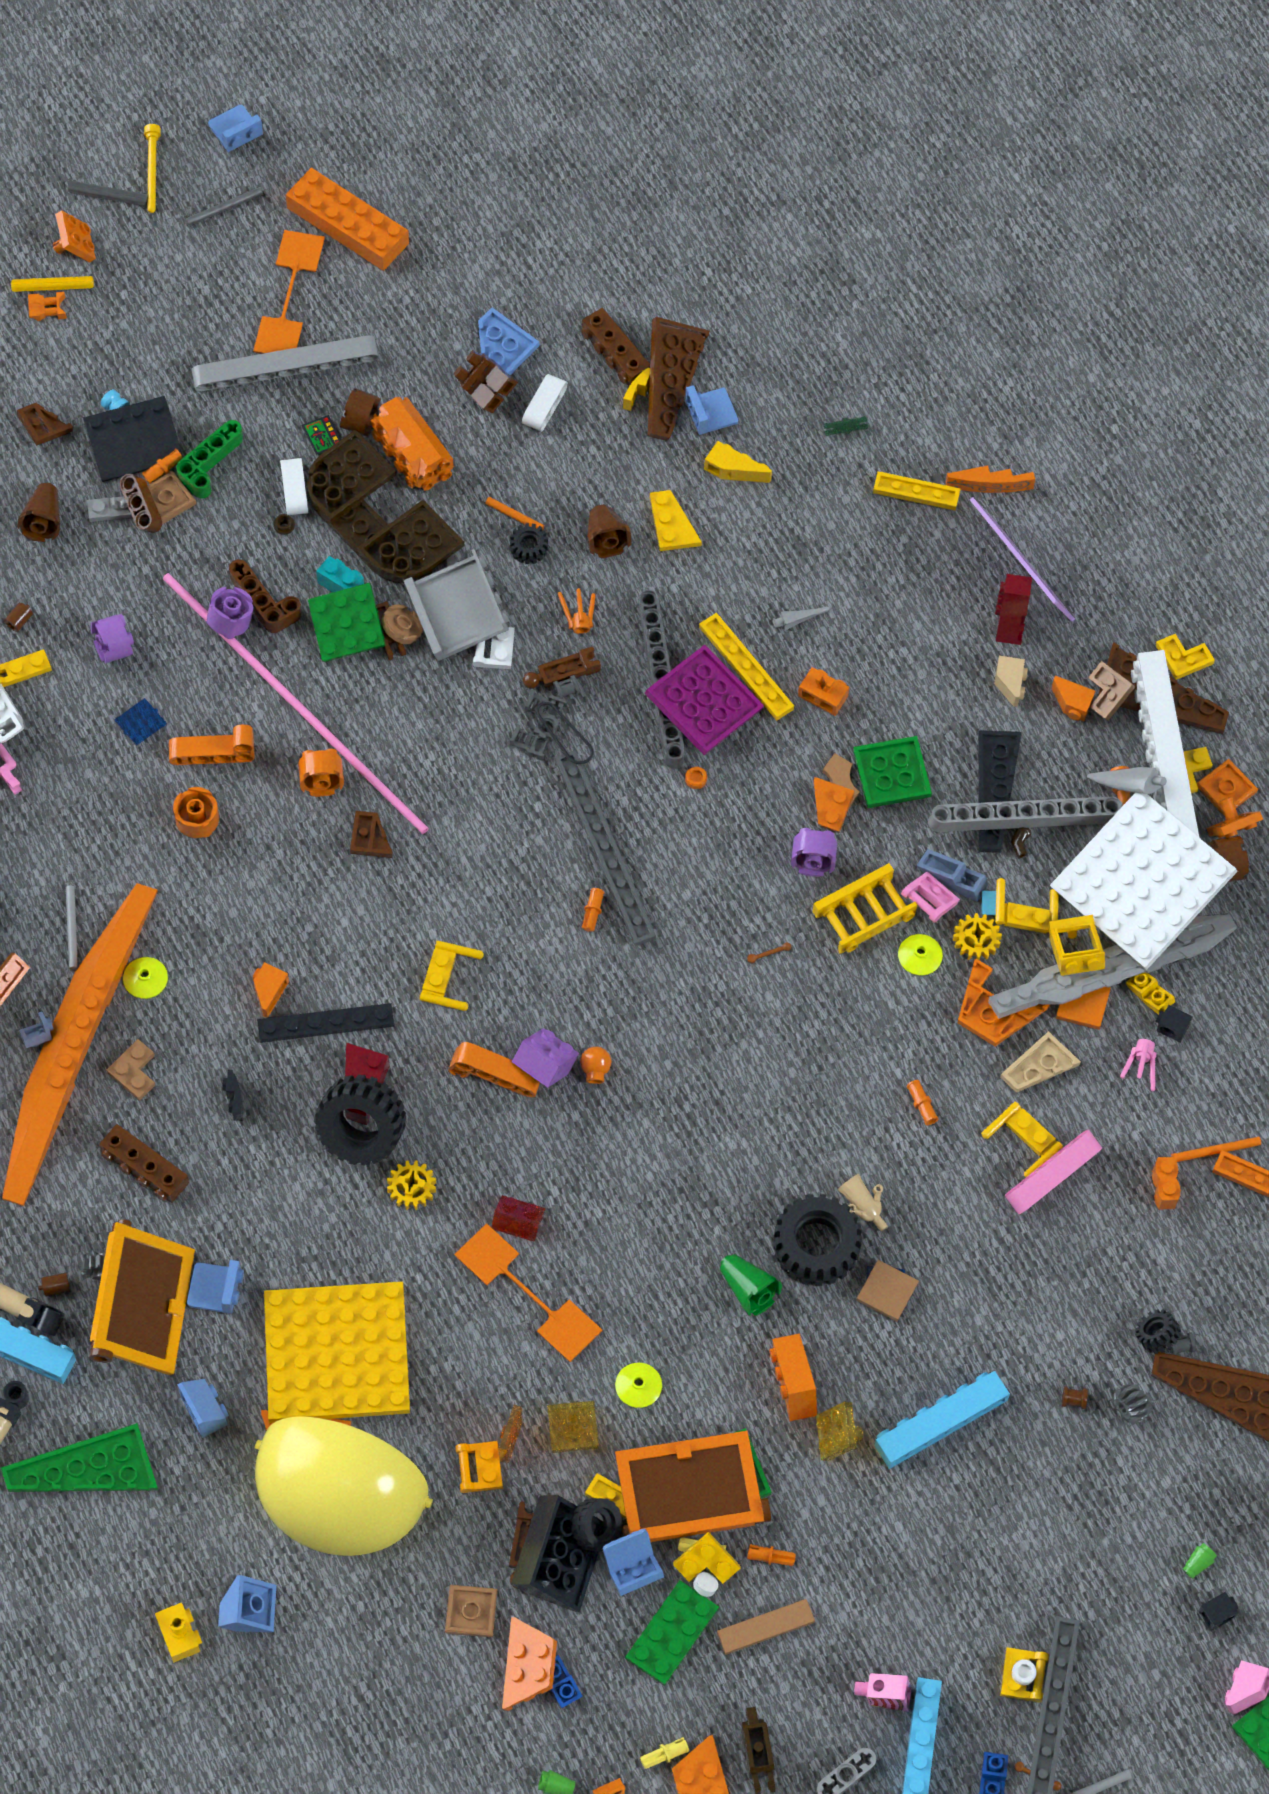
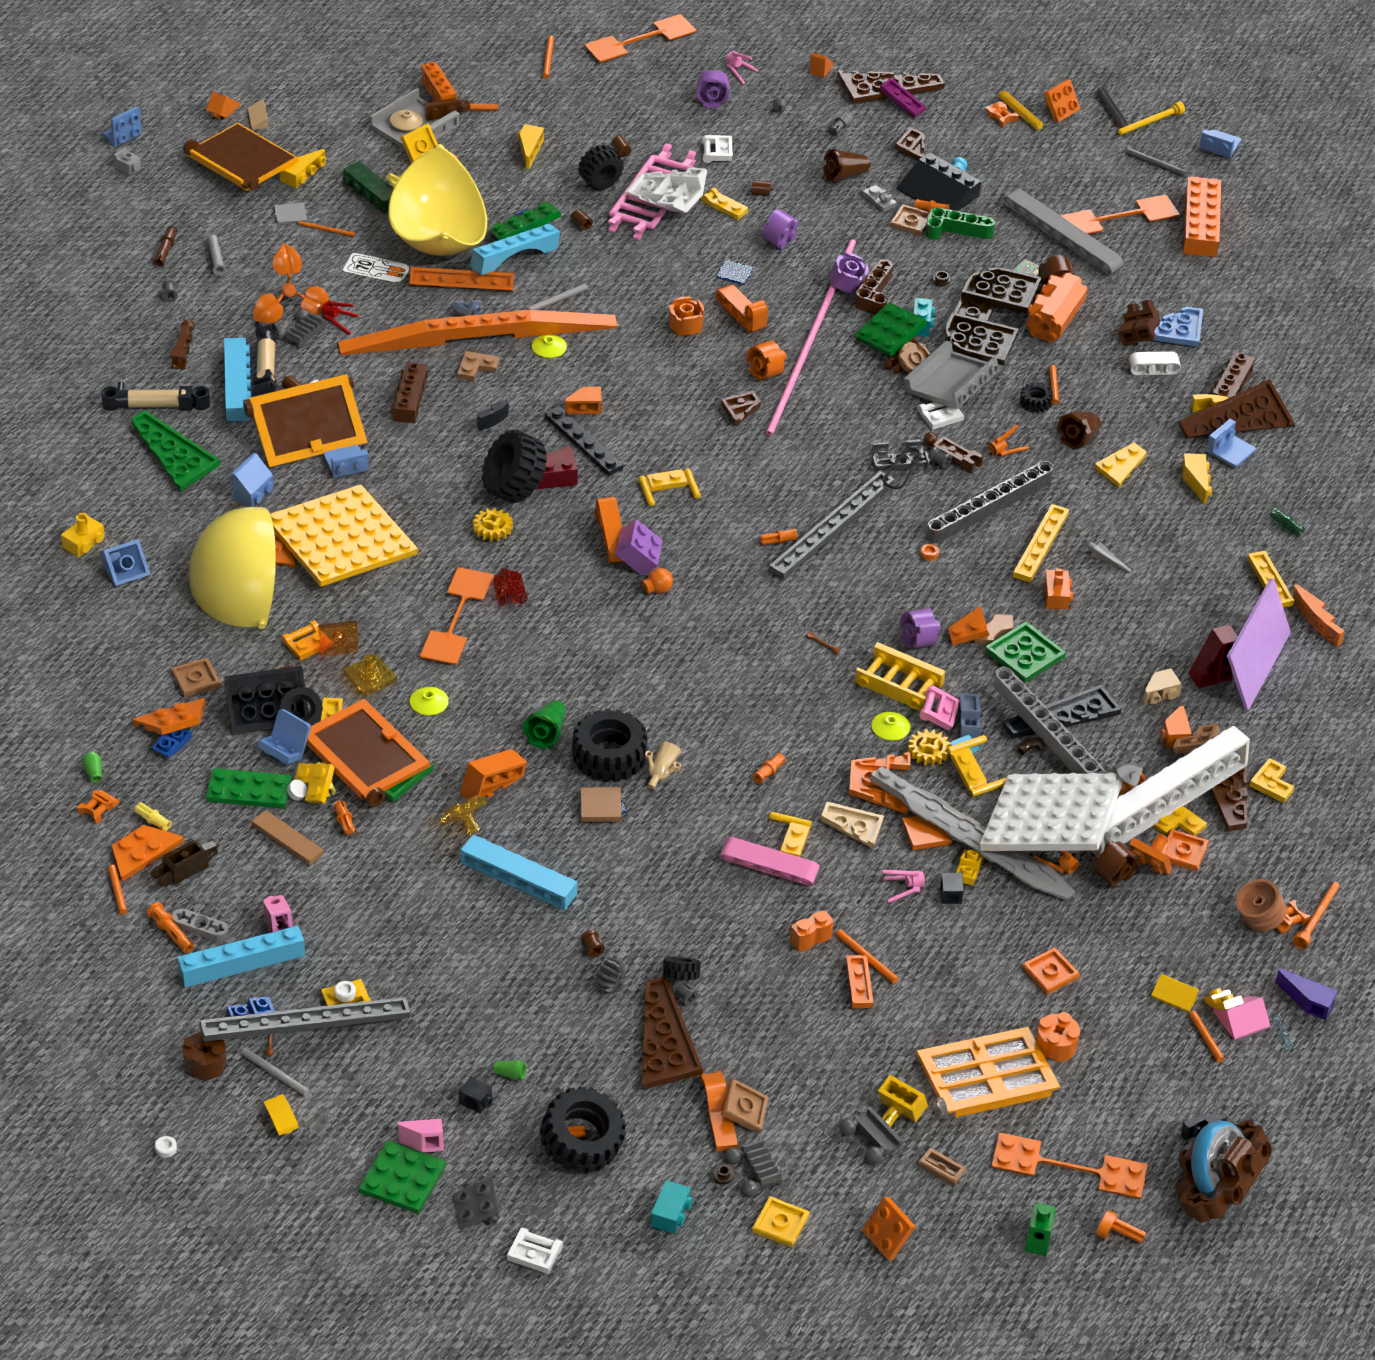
camera: 60 degrees right, 20 degrees down
reddish brown beam [120,474,162,533] -> none
white beam [280,458,308,515] -> none
magenta plate [644,644,764,755] -> none
yellow window [1049,915,1105,976] -> none

